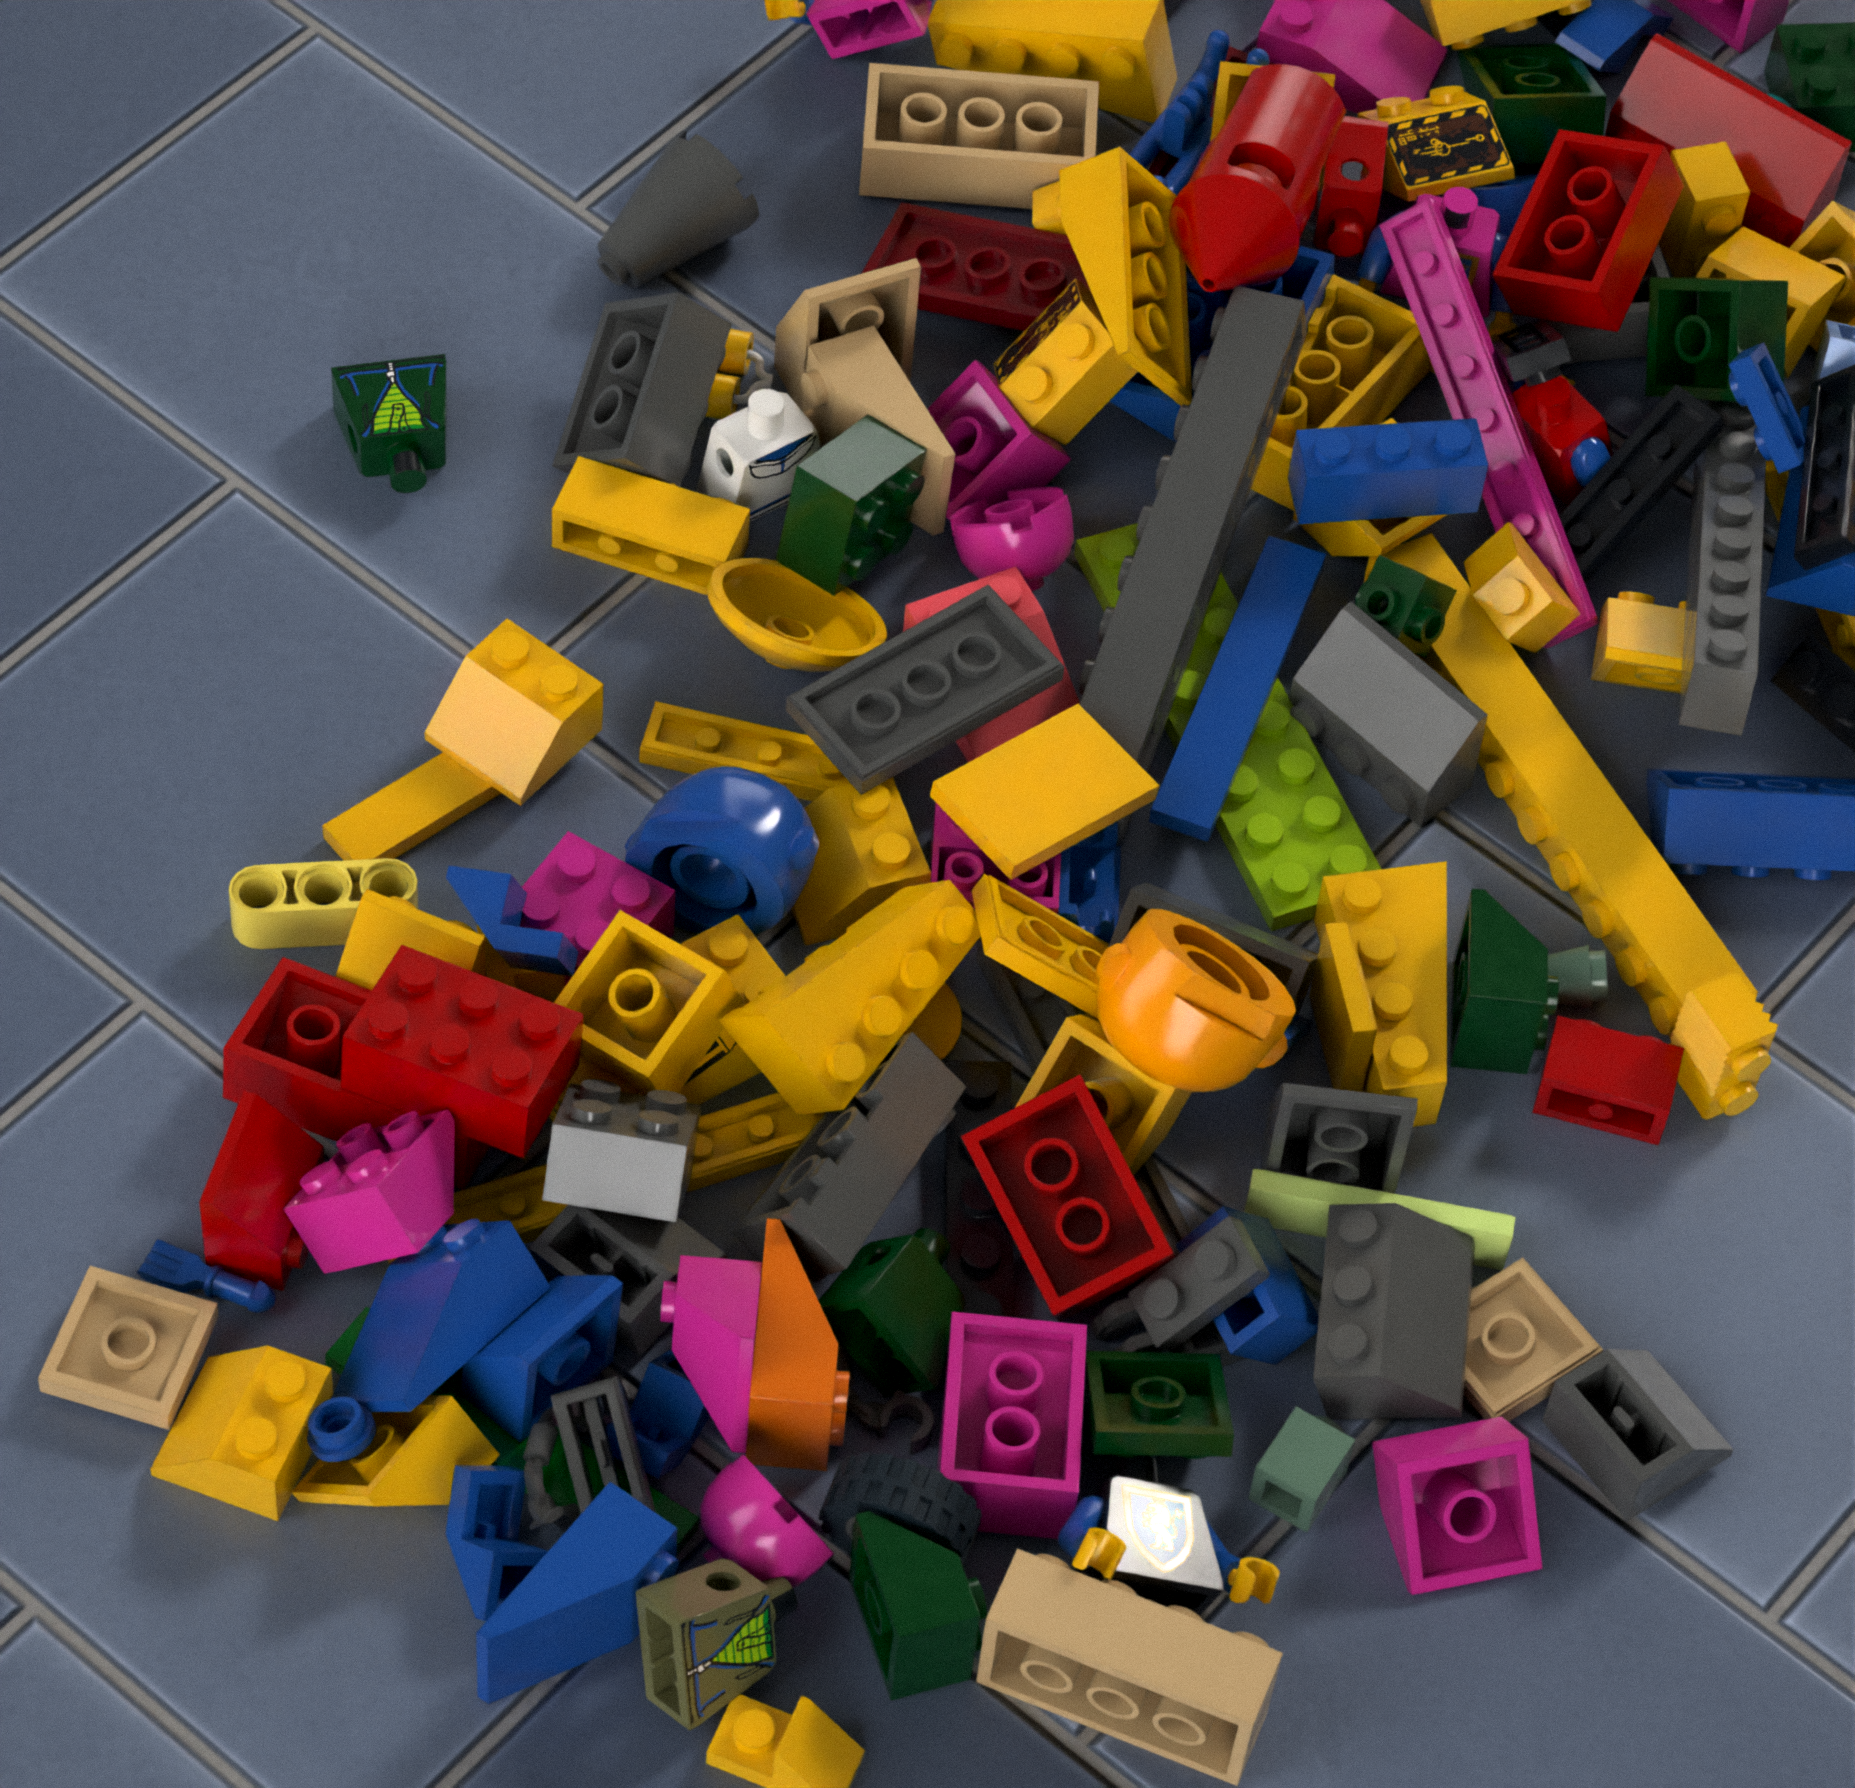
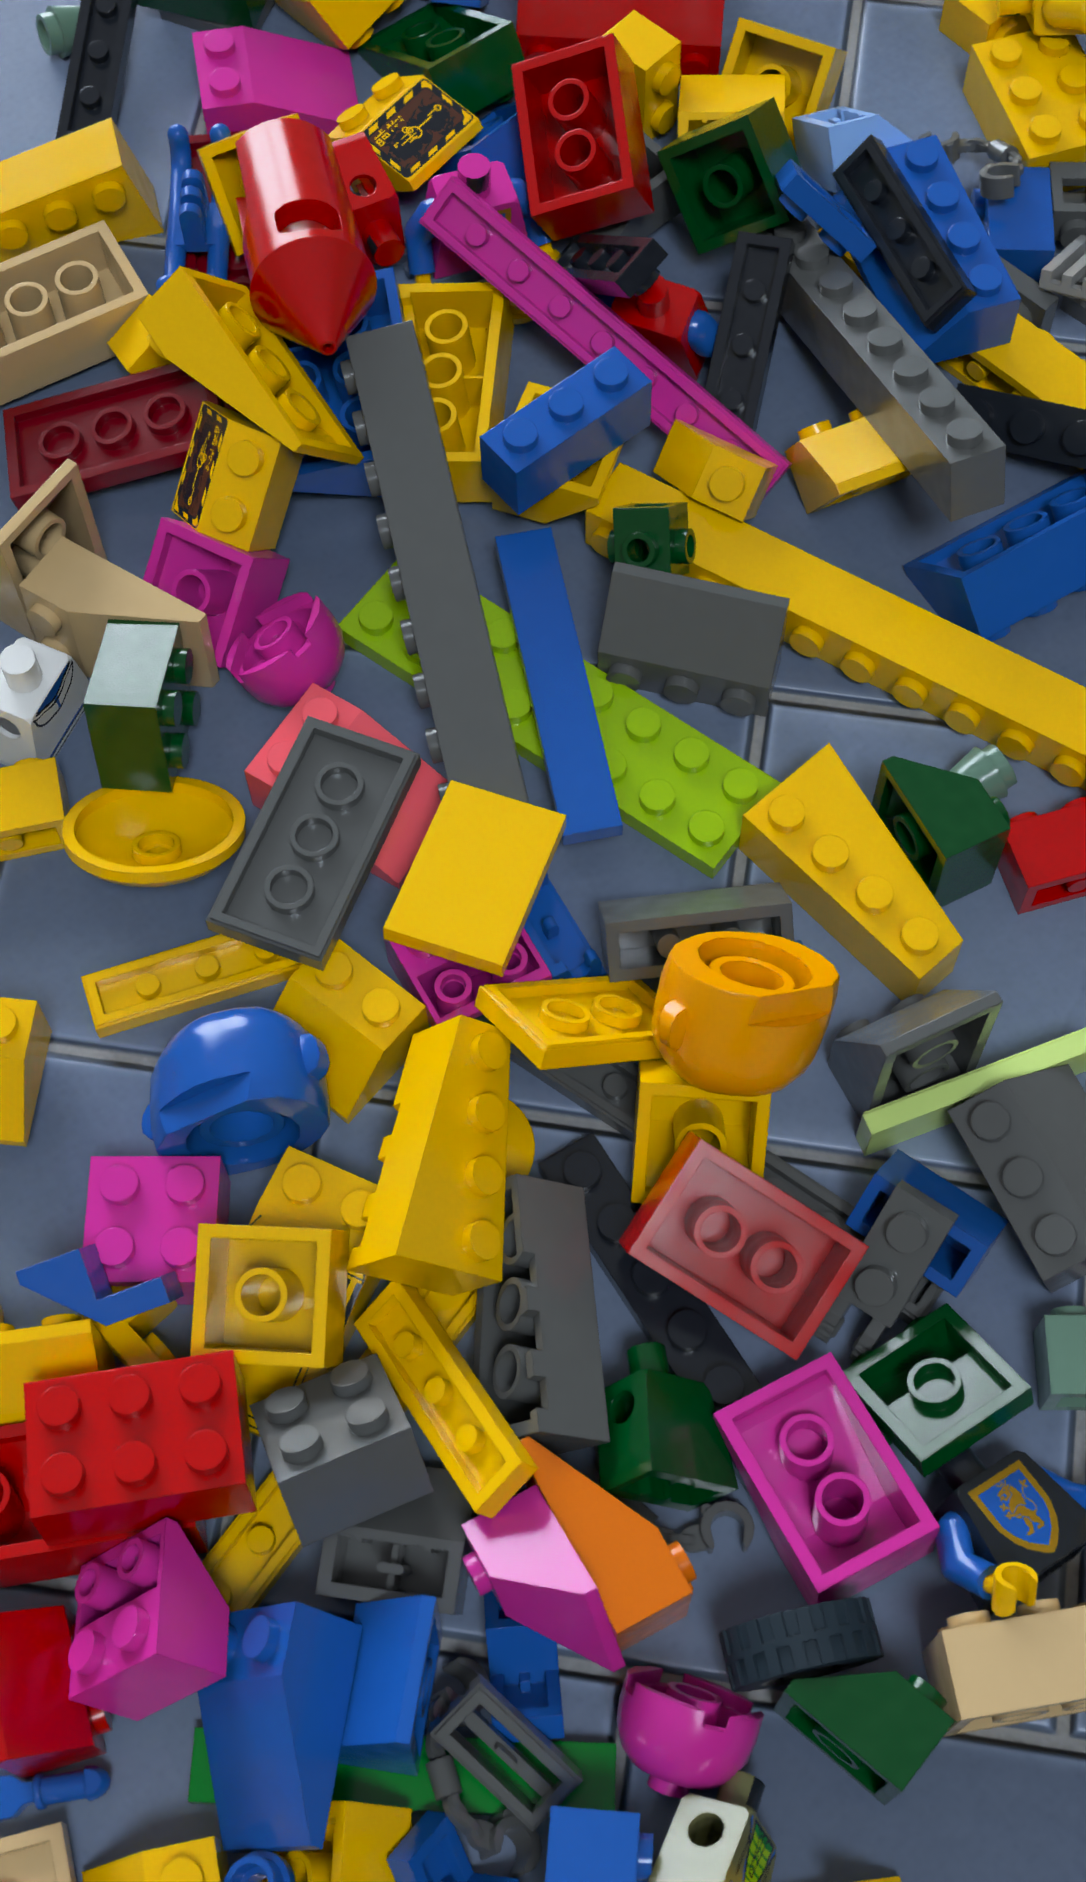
camera: 25 degrees left, 10 degrees up
yellow tile [1309,922,1378,1092] -> none
none -> yellow plate [354,1281,538,1519]

